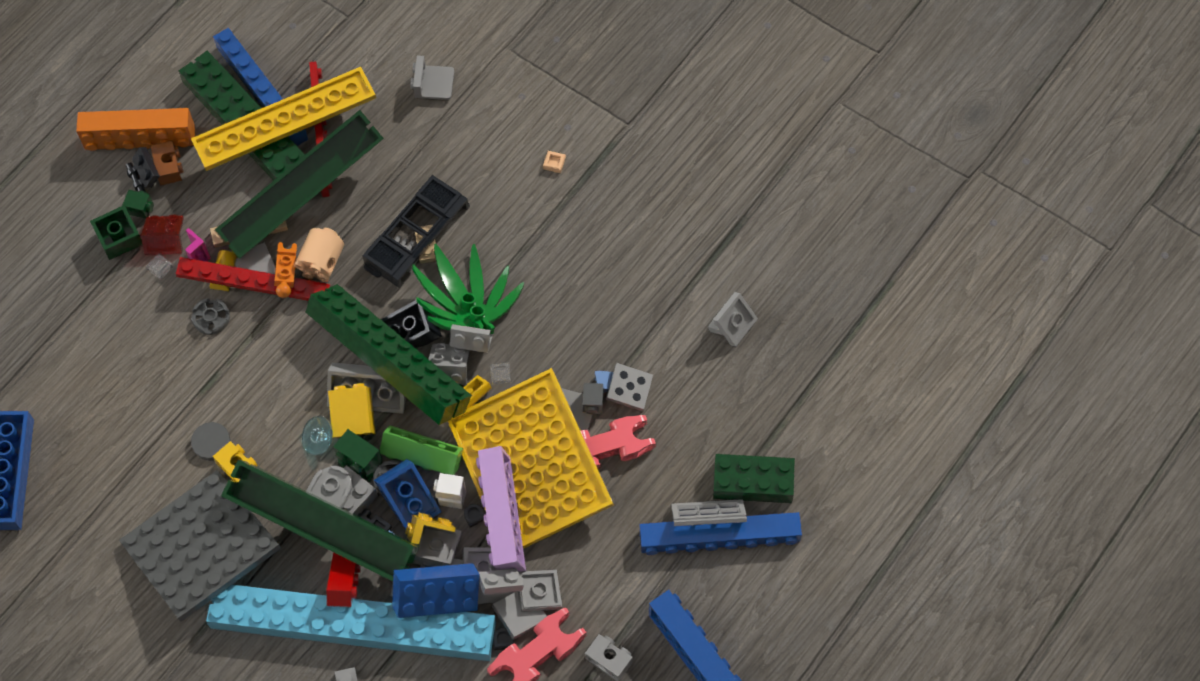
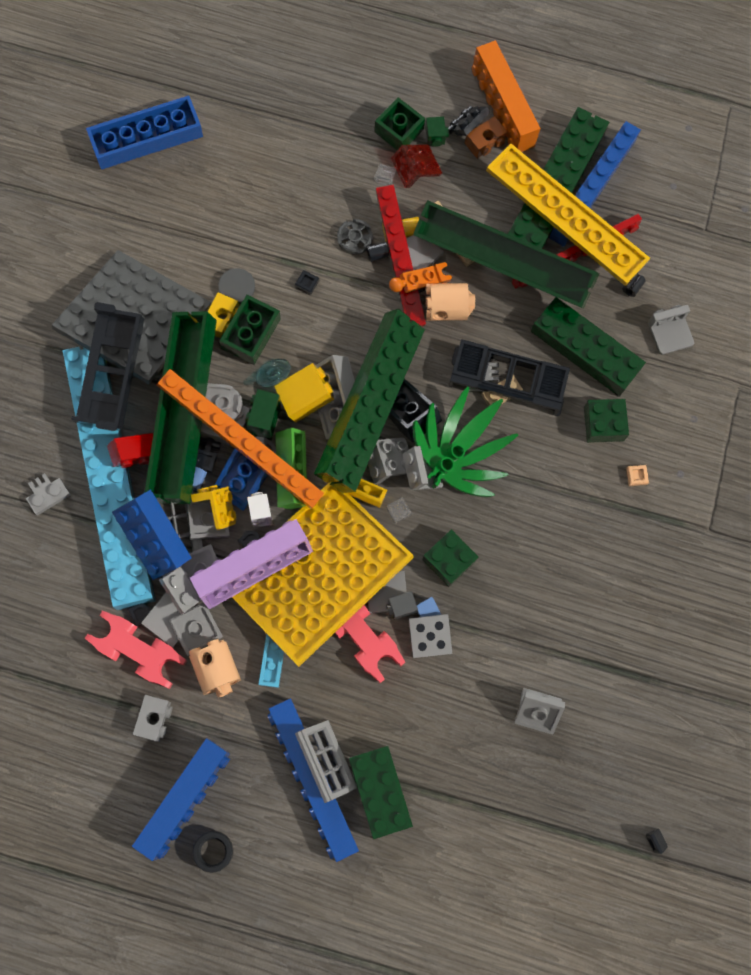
camera: 60 degrees right, 10 degrees up
dark pink panel [185,228,211,262] -> none
none -> black piece [71,302,145,431]
none -> orange plate [157,369,324,509]
none -> light nougat cylinder [189,639,241,698]
none -> black tyre [193,831,233,873]
none -> dark green brick [220,295,281,365]
none -> medium azure plate [259,634,284,688]
none -> black tile [295,270,320,295]
none -> black piece [366,242,389,262]
none -> dark green brick [422,529,479,587]
none -> dark green brick [531,297,646,397]
none -> dark green brick [584,399,629,443]
none -> black piece [622,273,646,297]
none -> black slope [646,828,668,854]

